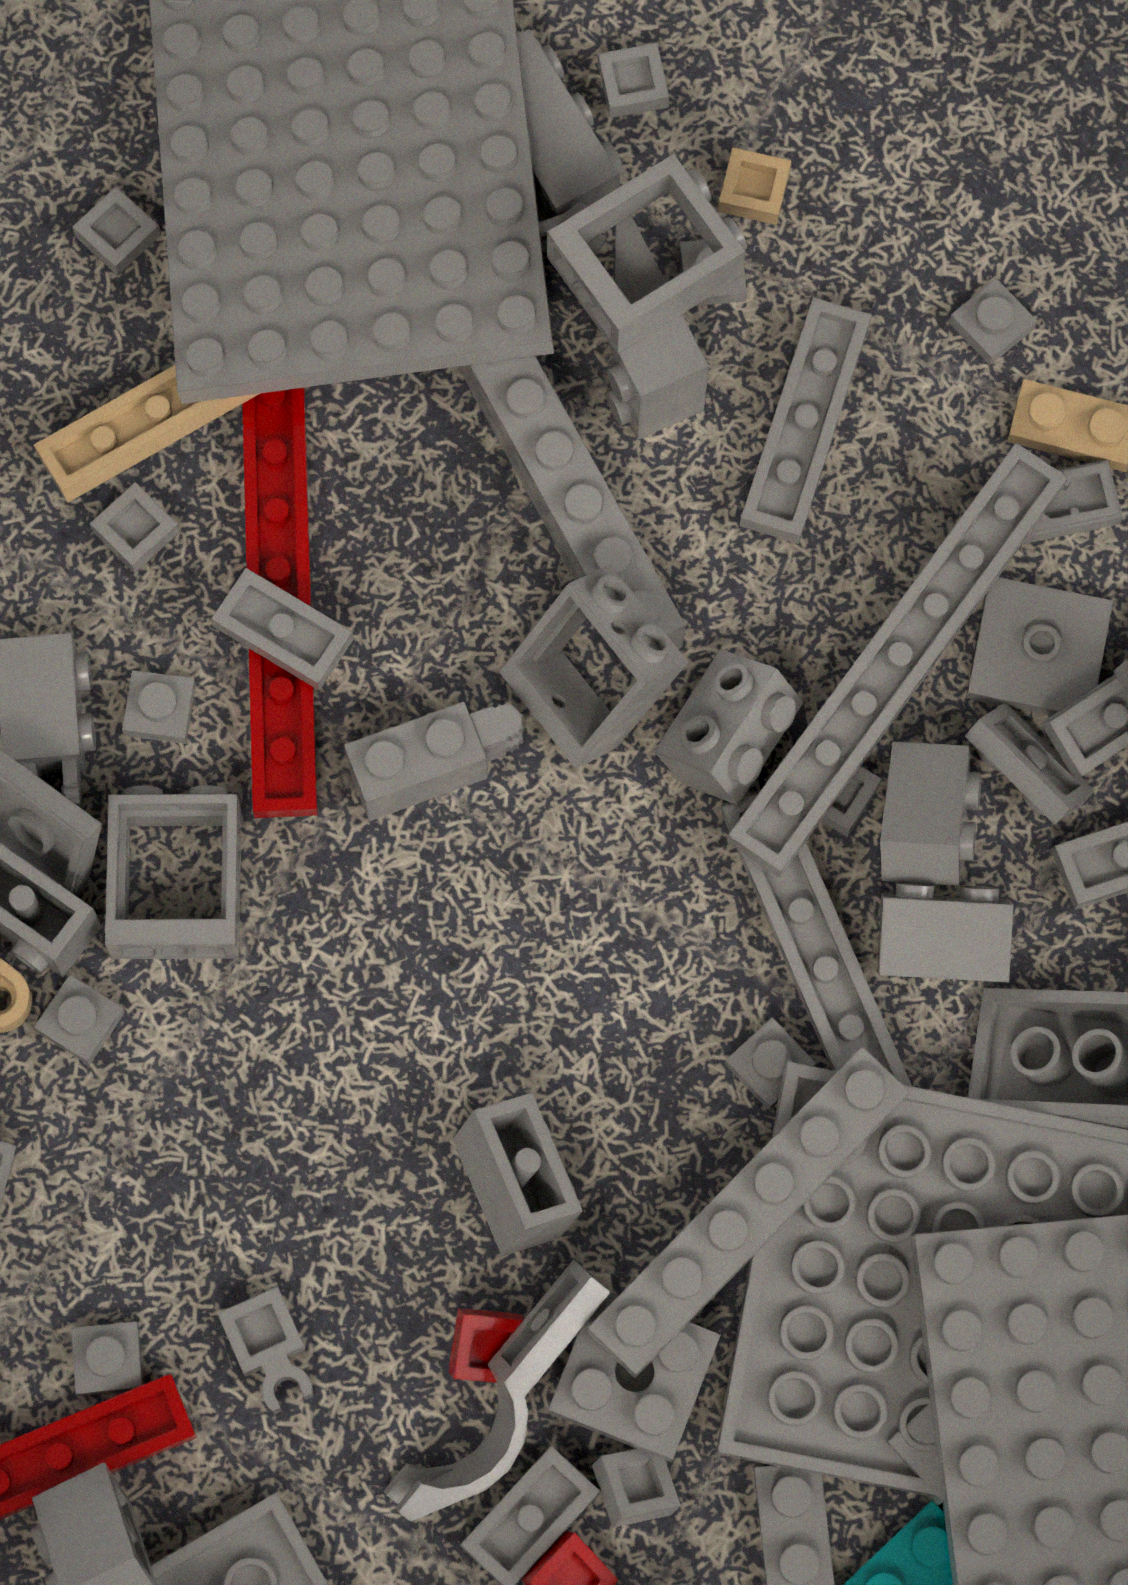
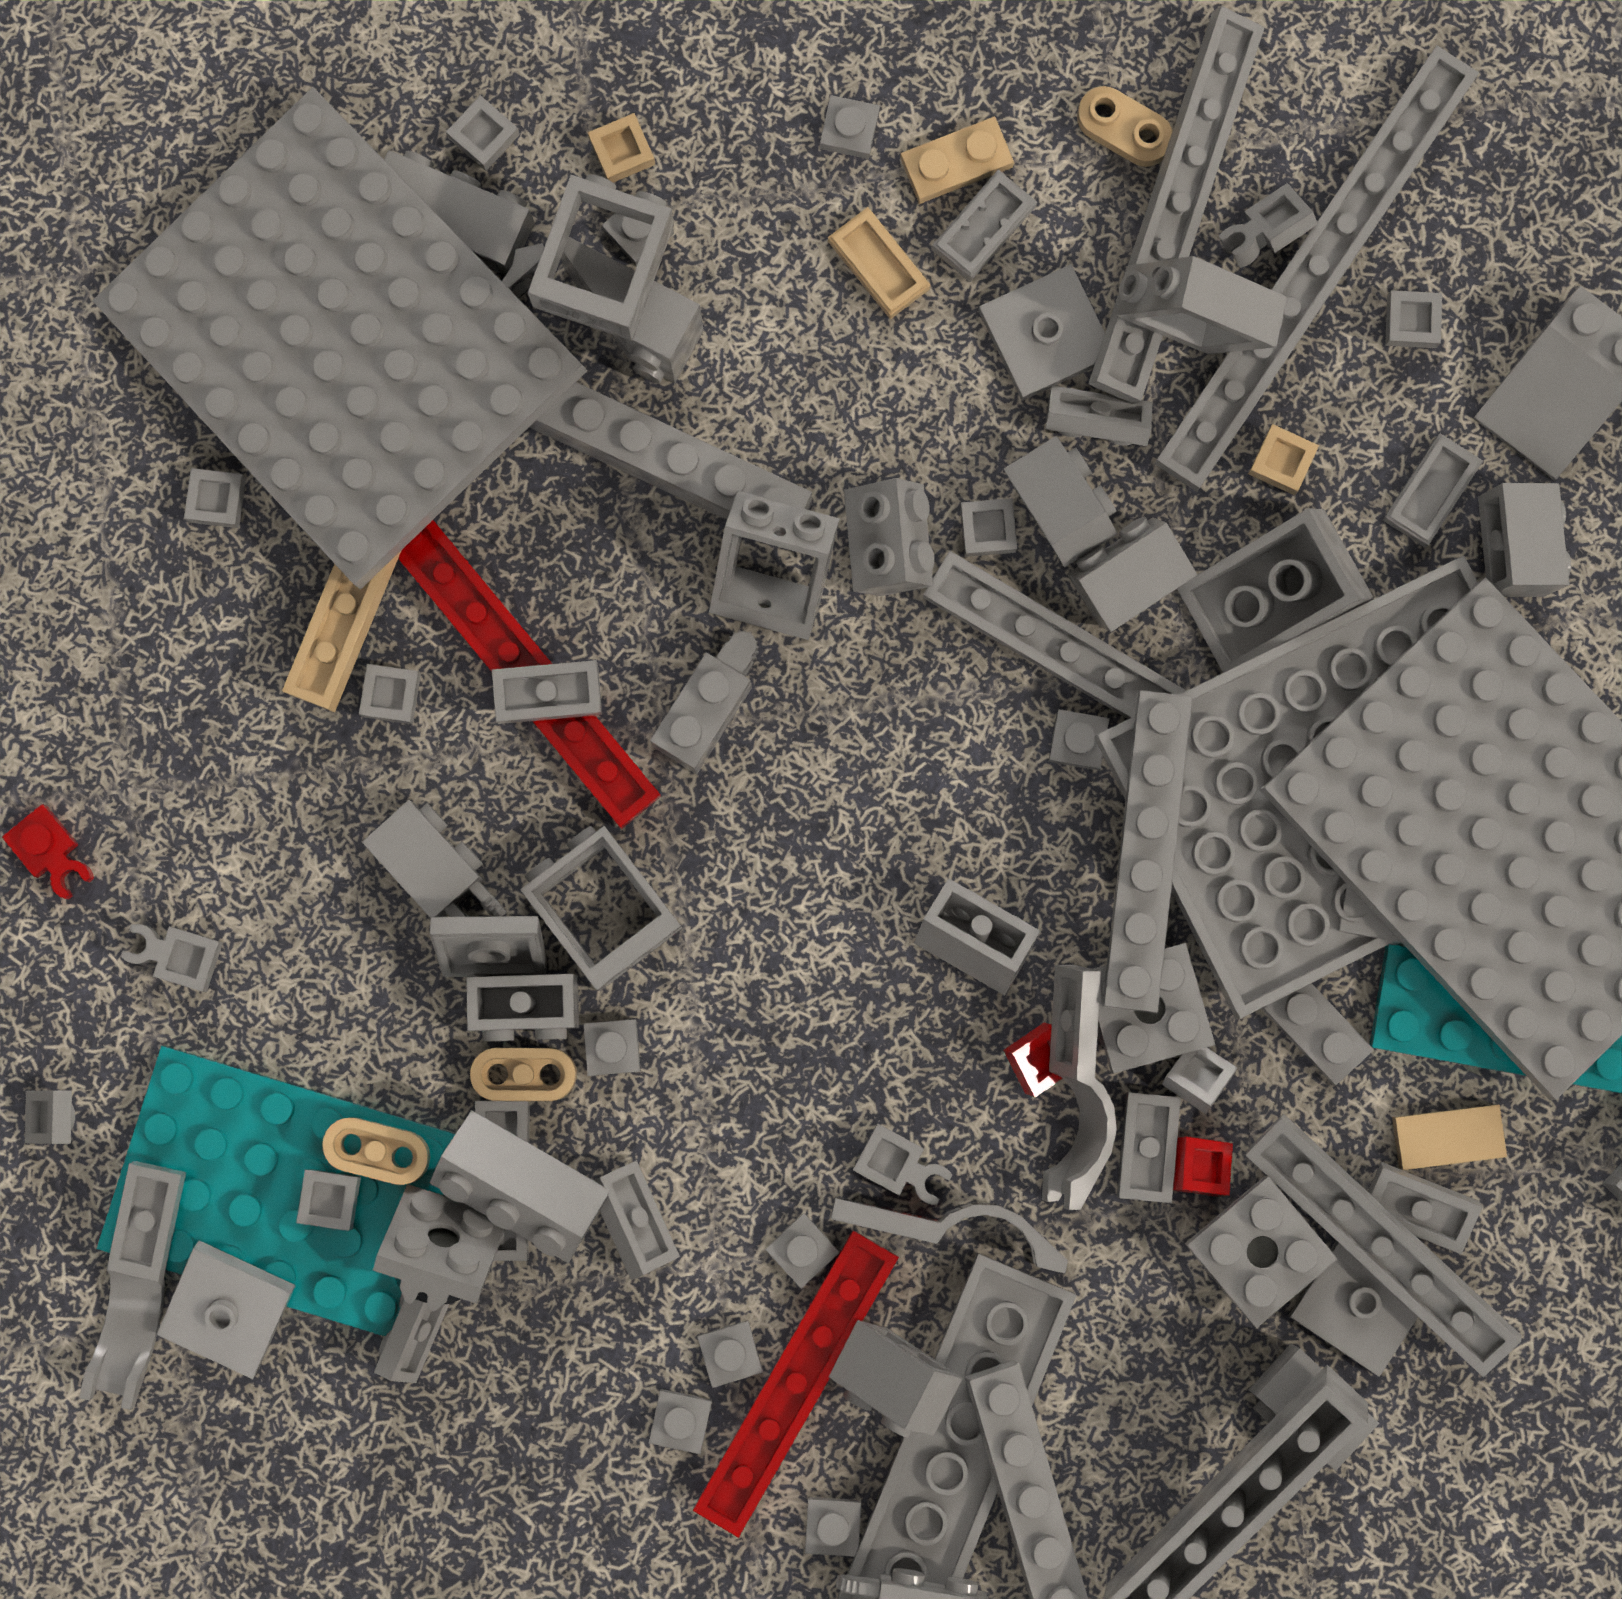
camera: 35 degrees left, 10 degrees up
light grey plate [122,670,196,744] -> none
light grey plate [727,443,1068,878] -> none
light grey plate [740,297,872,544] -> none
none -> tan tile [828,207,931,320]
none -> light grey piece [831,1196,1068,1273]

